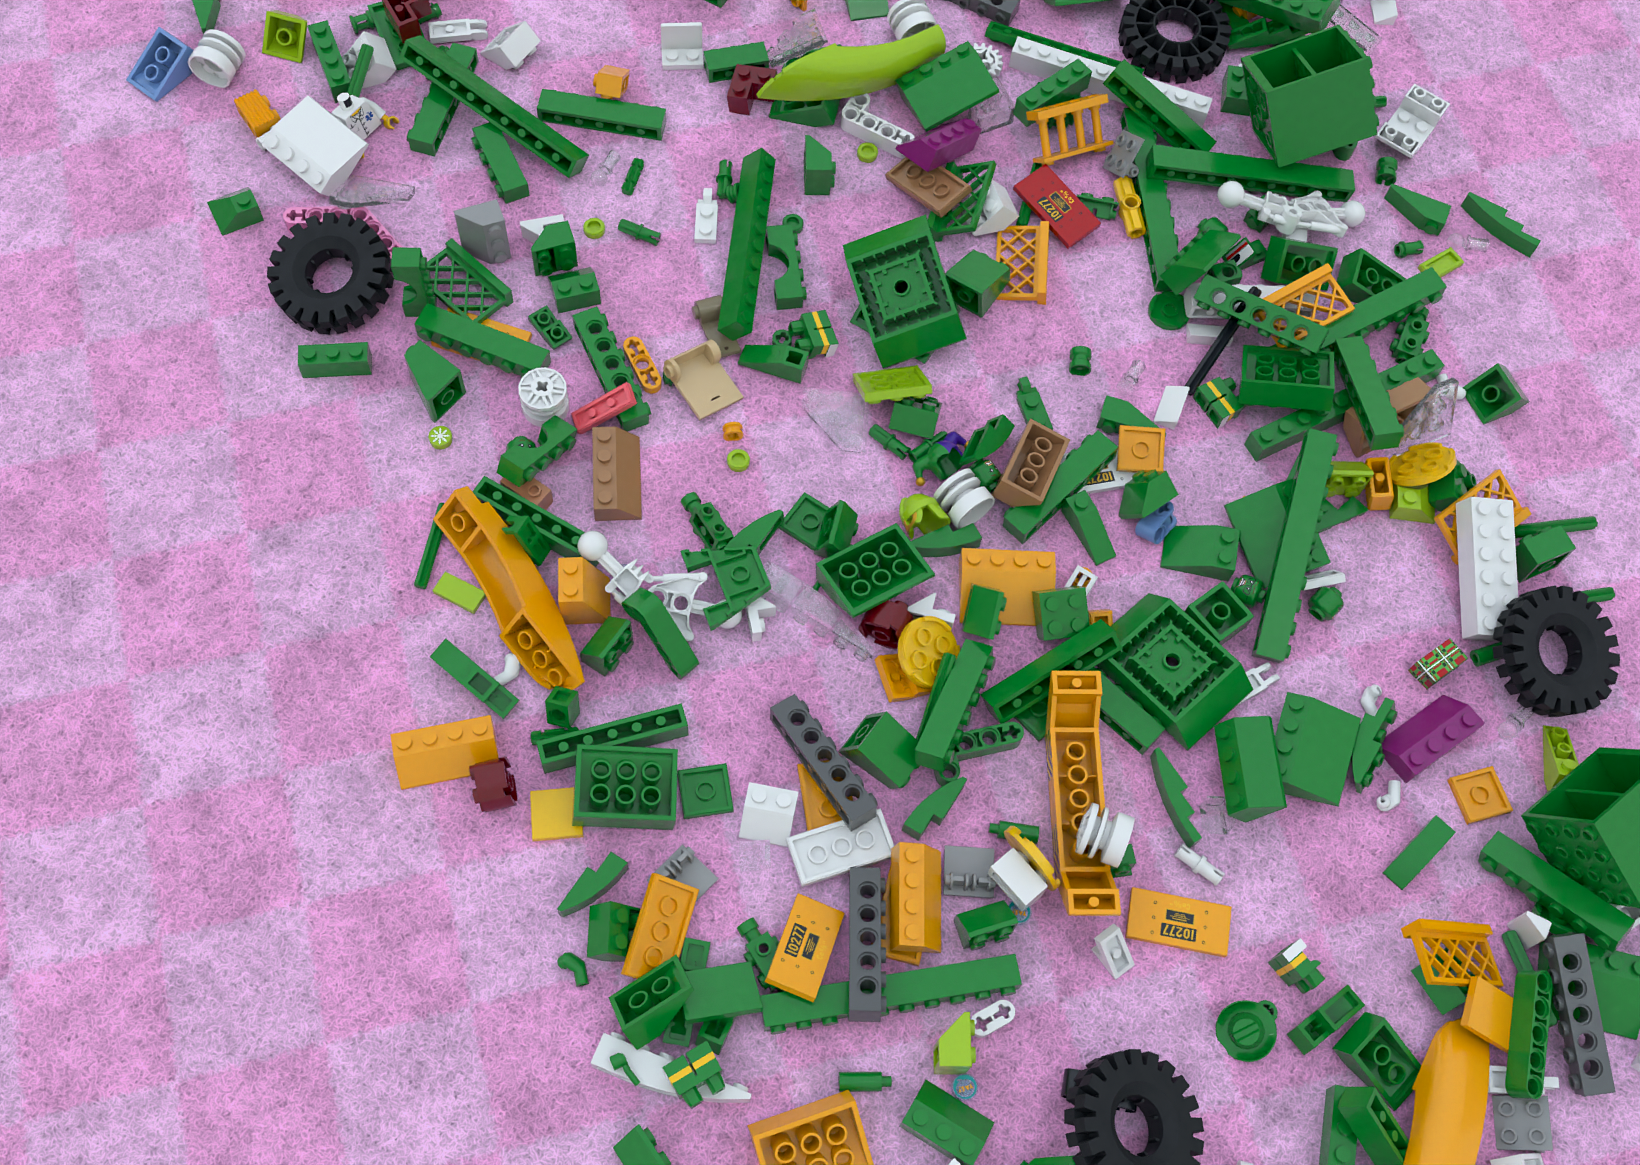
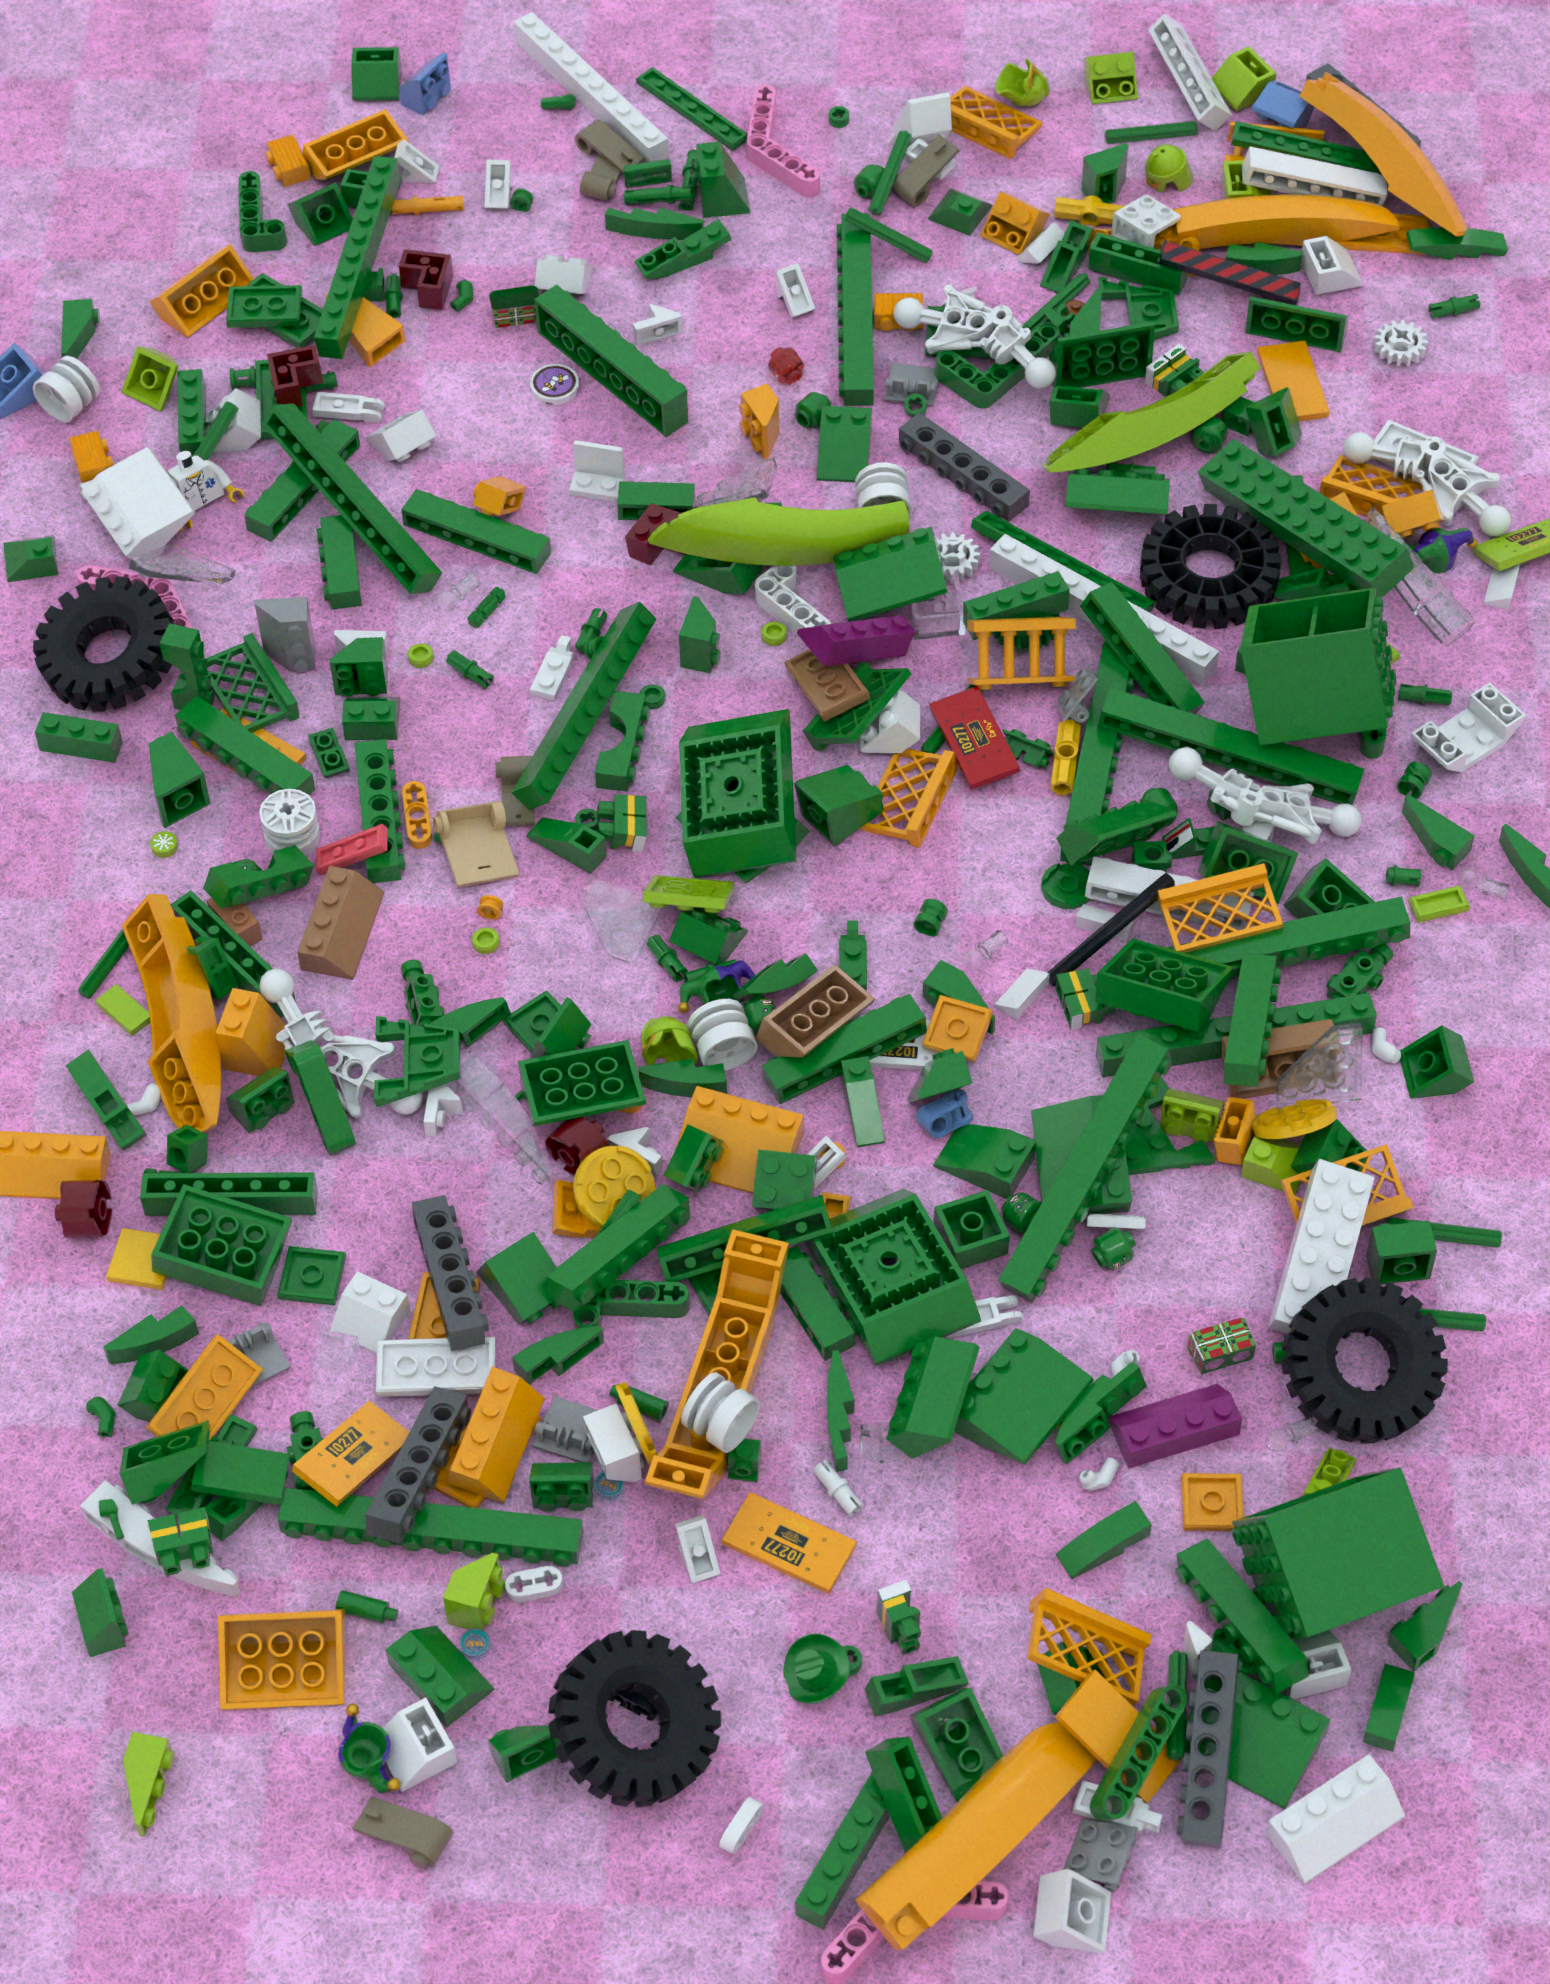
camera: 25 degrees right, 10 degrees down
green brick [1194,274,1329,357] -> none

